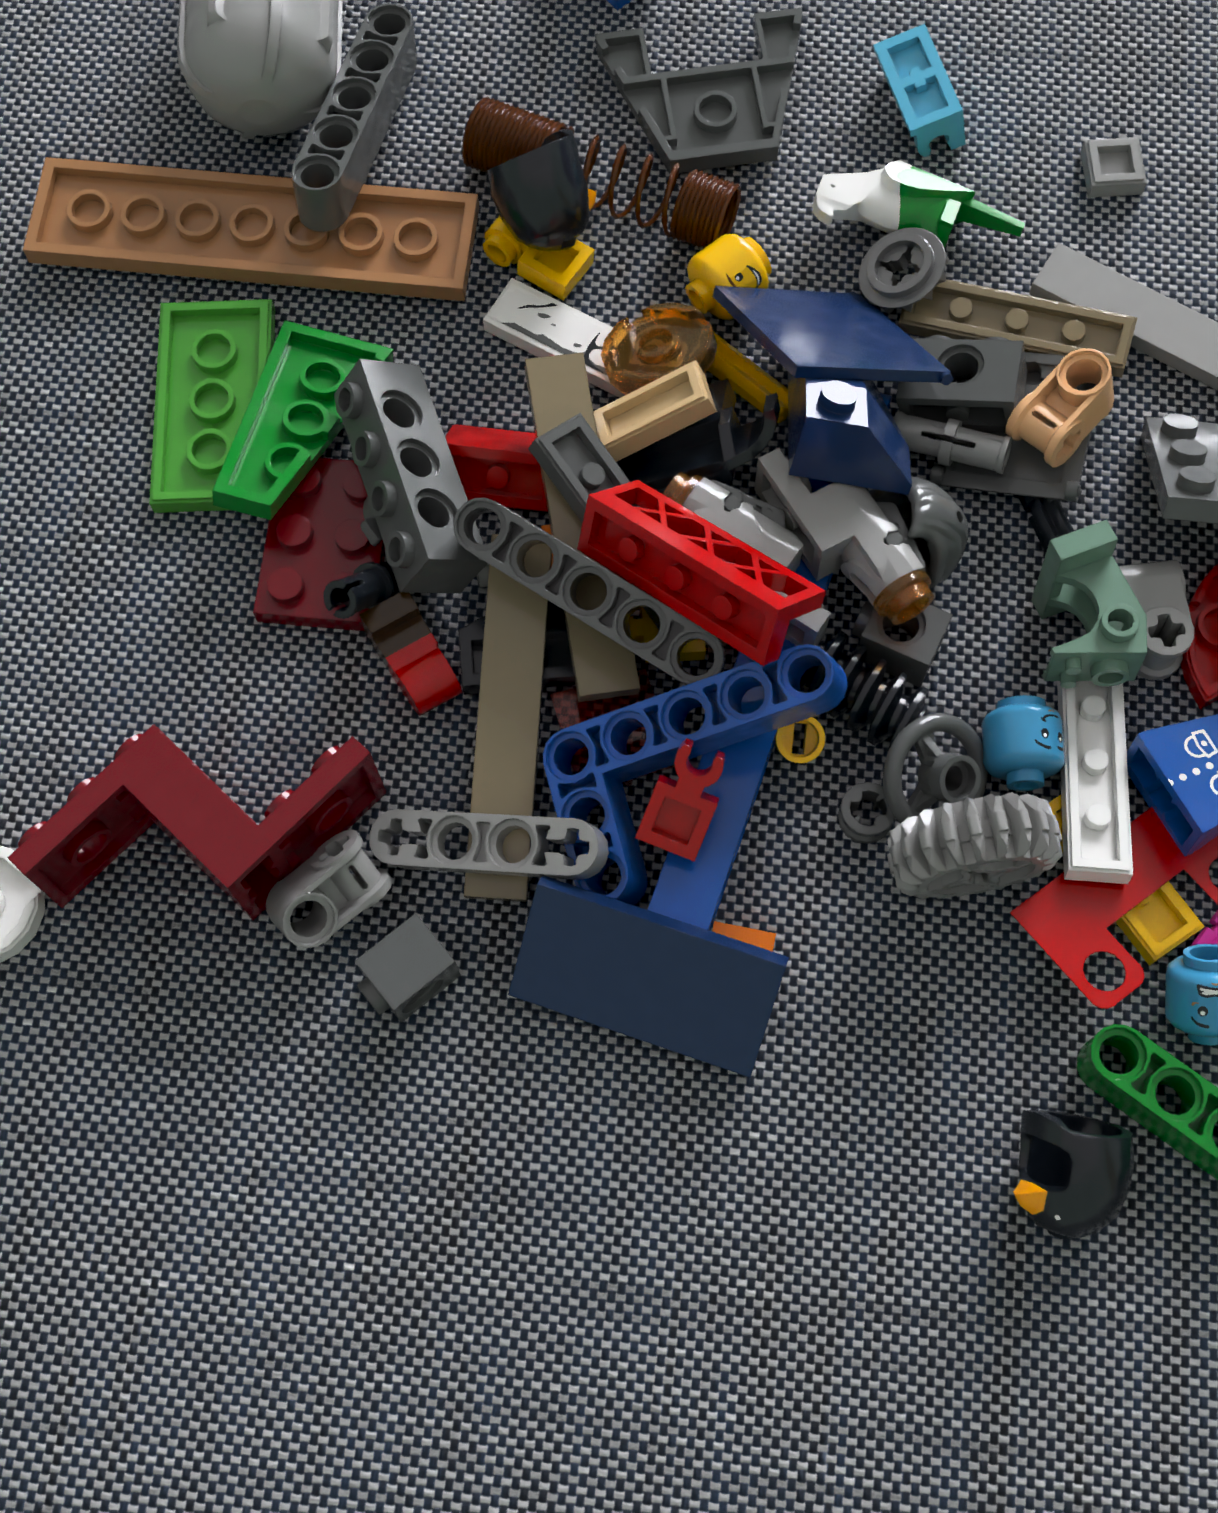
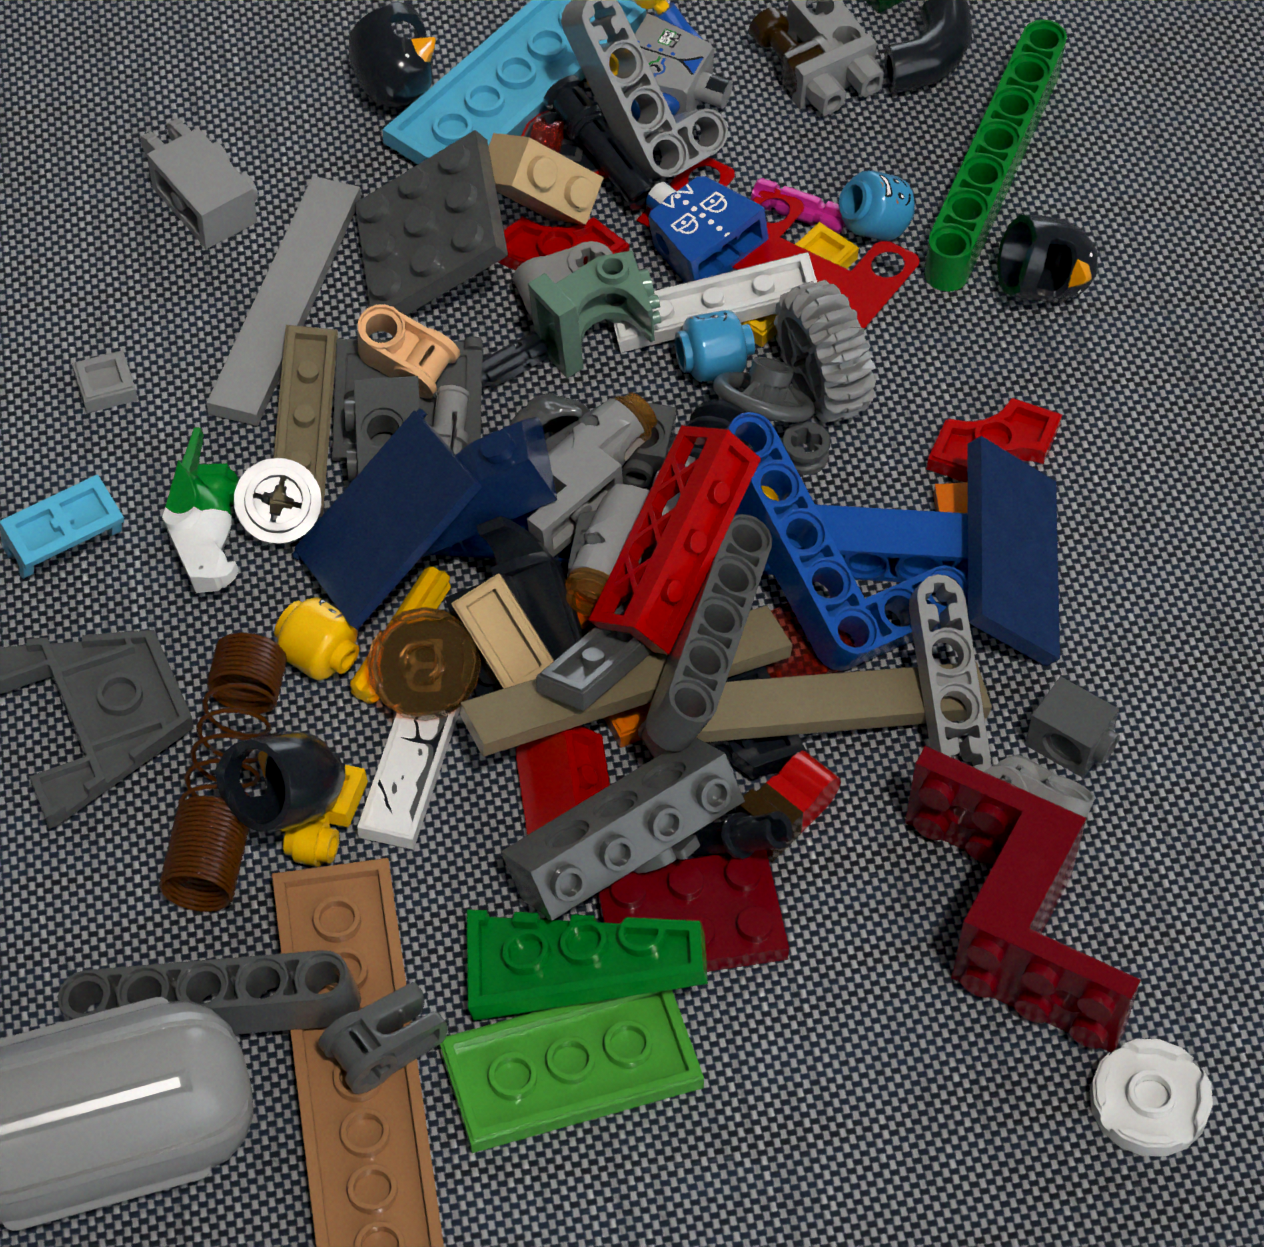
camera: 110 degrees left, 15 degrees down
red plate [635,738,725,862] -> none
none -> dark grey piece [318,982,447,1094]
none -> red tile [926,398,1063,483]

